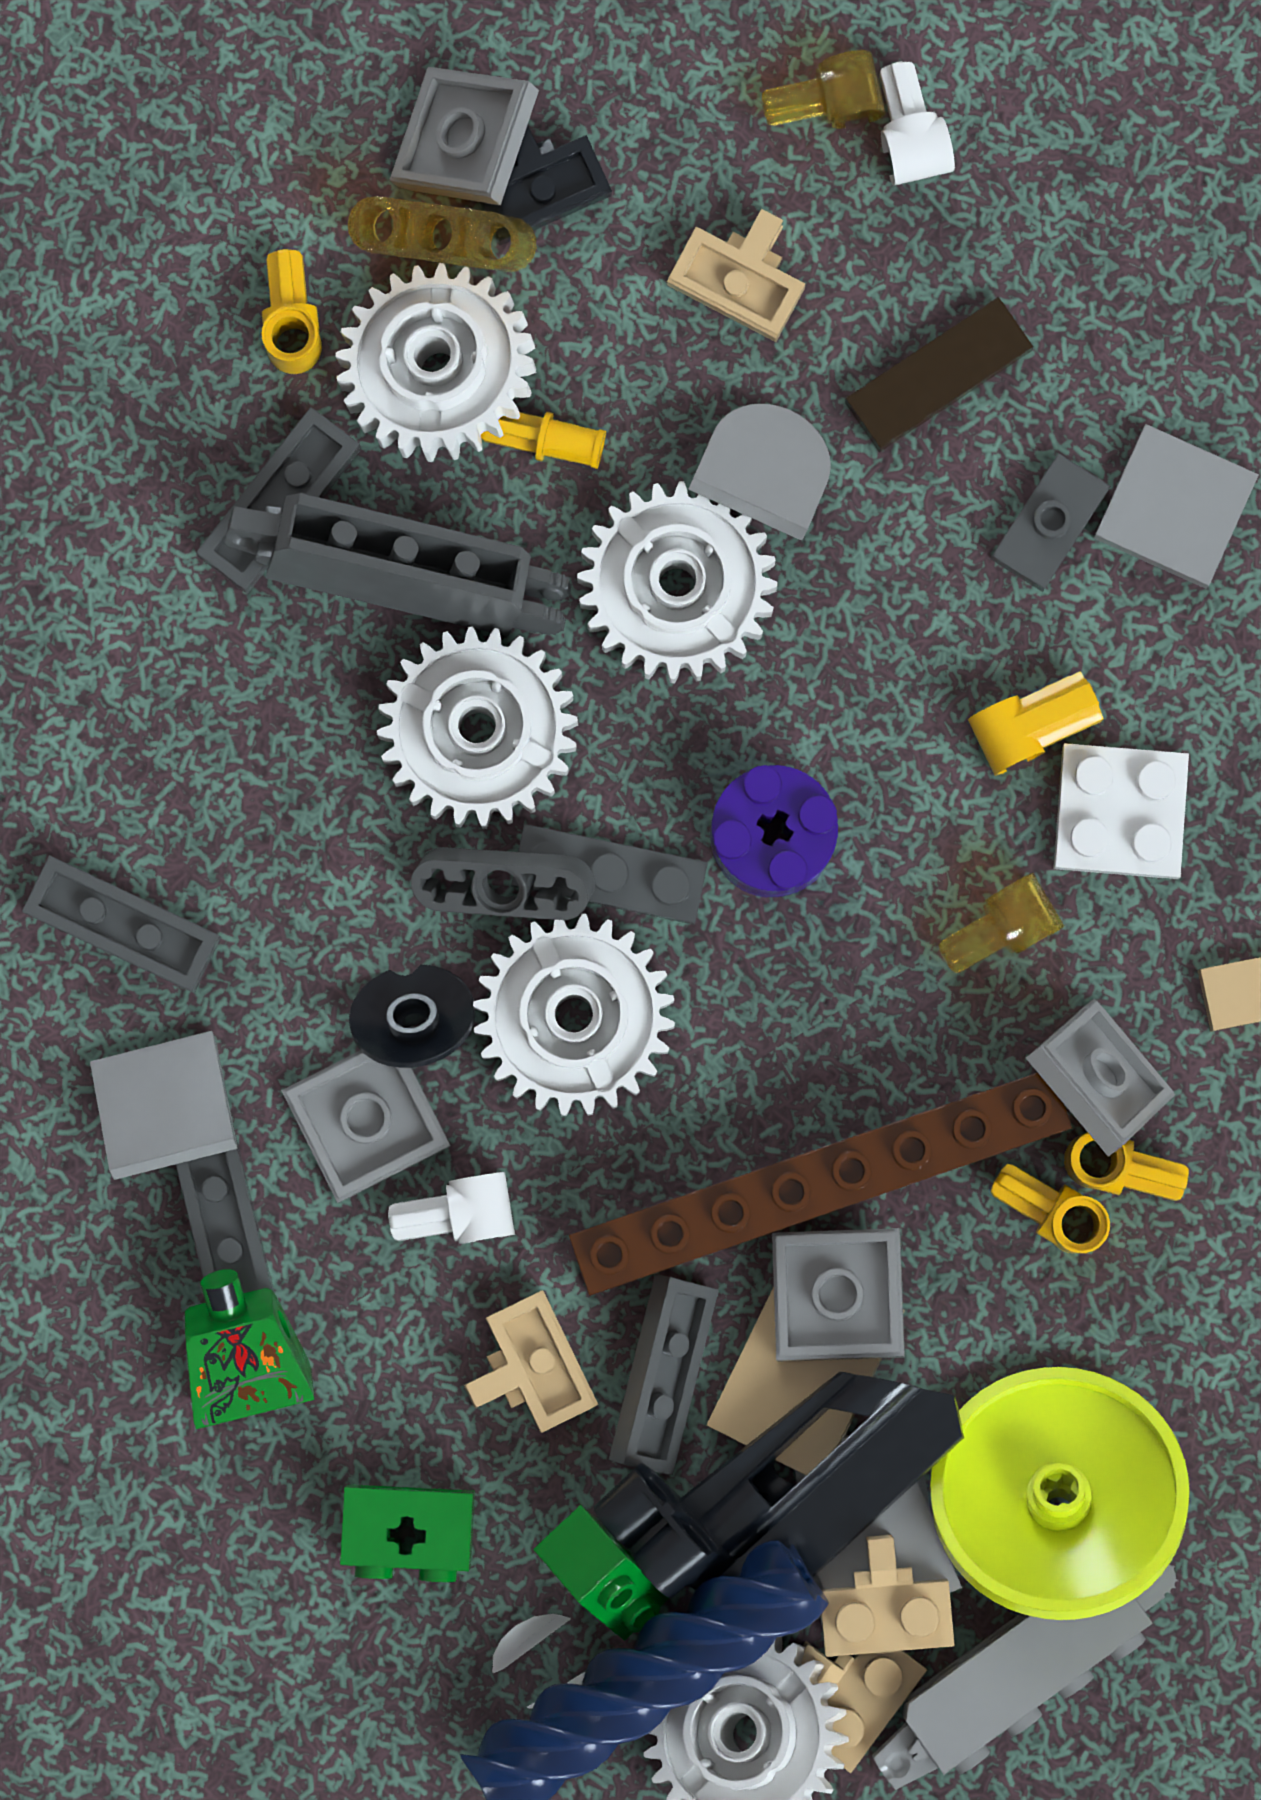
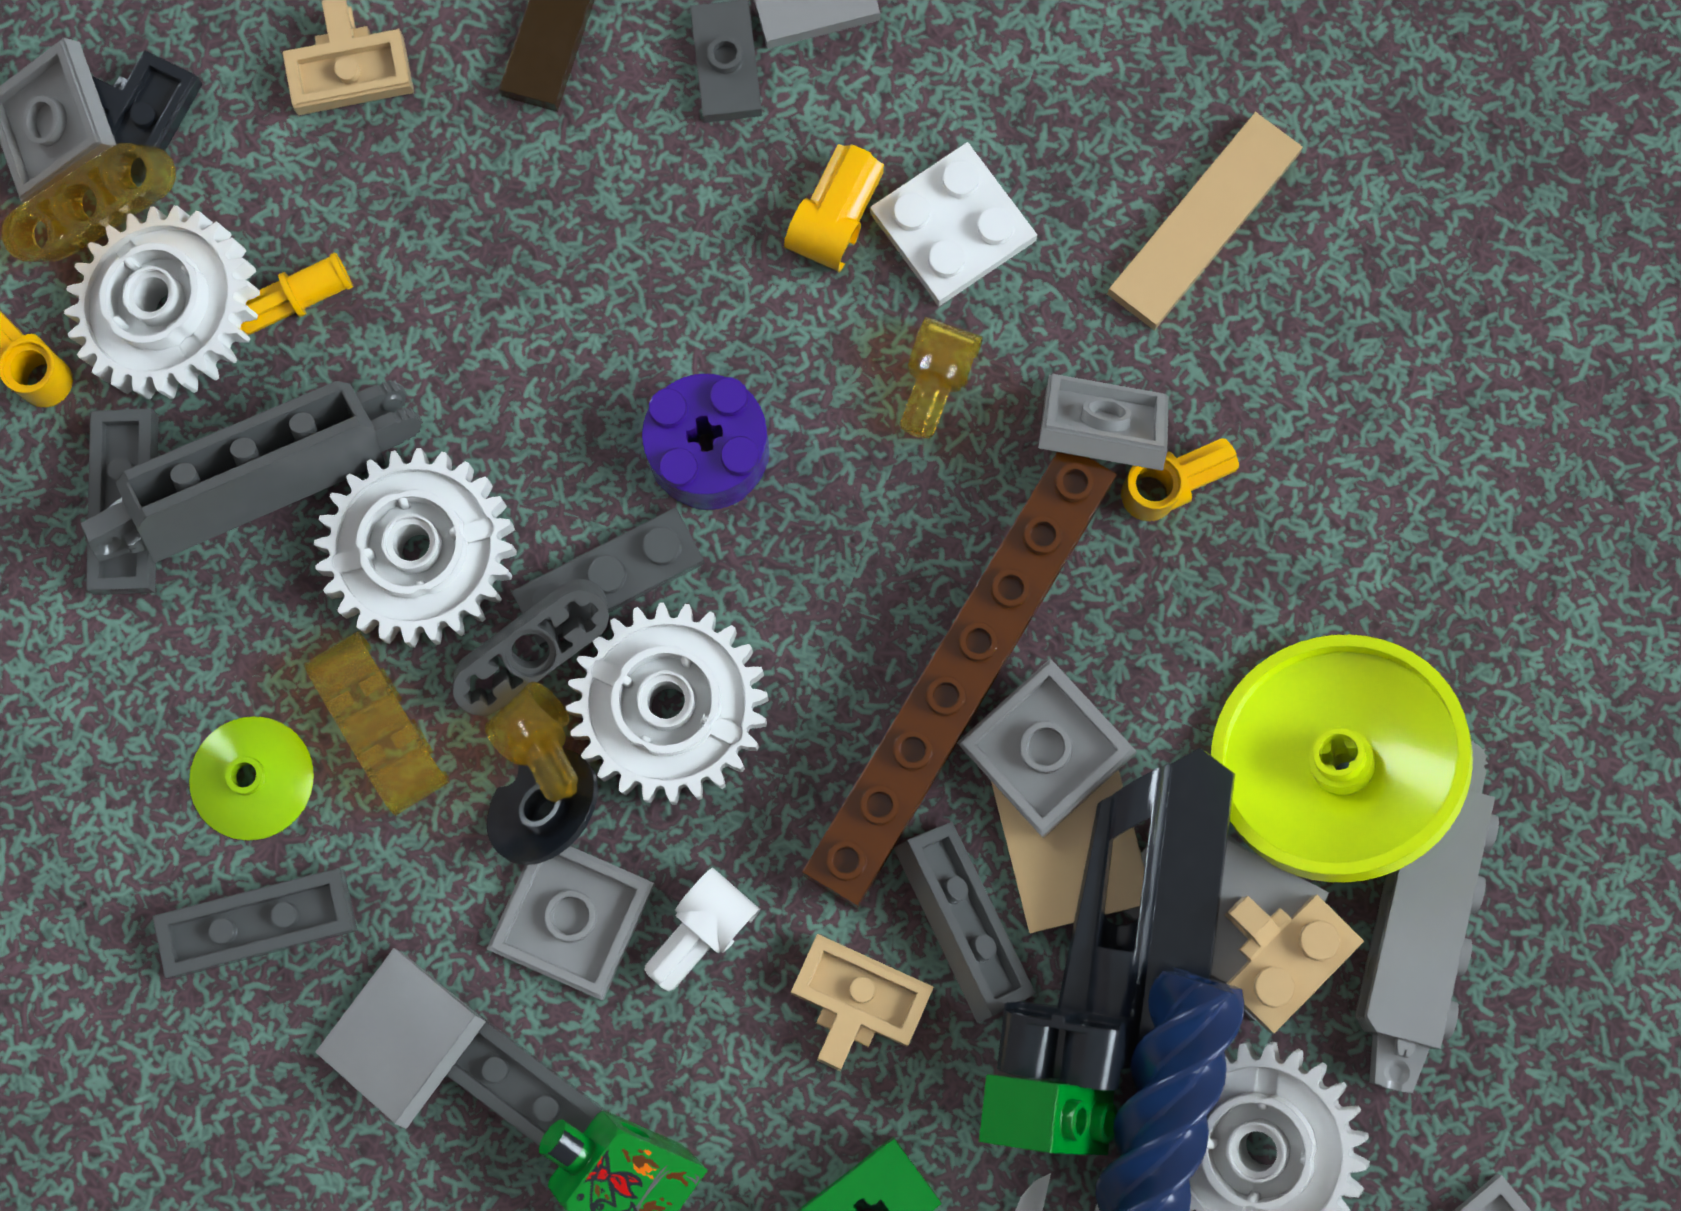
camera: 35 degrees left, 5 degrees down
white gear [577,481,777,683] -> none
light grey tile [688,404,831,541] -> none
tan hinge [801,1641,927,1773] -> none
yellow axle [990,1164,1110,1254] -> none
none -> lime dish [189,717,314,840]
none -> clear yellow beam [304,631,451,816]
none -> clear yellow axle [485,682,578,802]

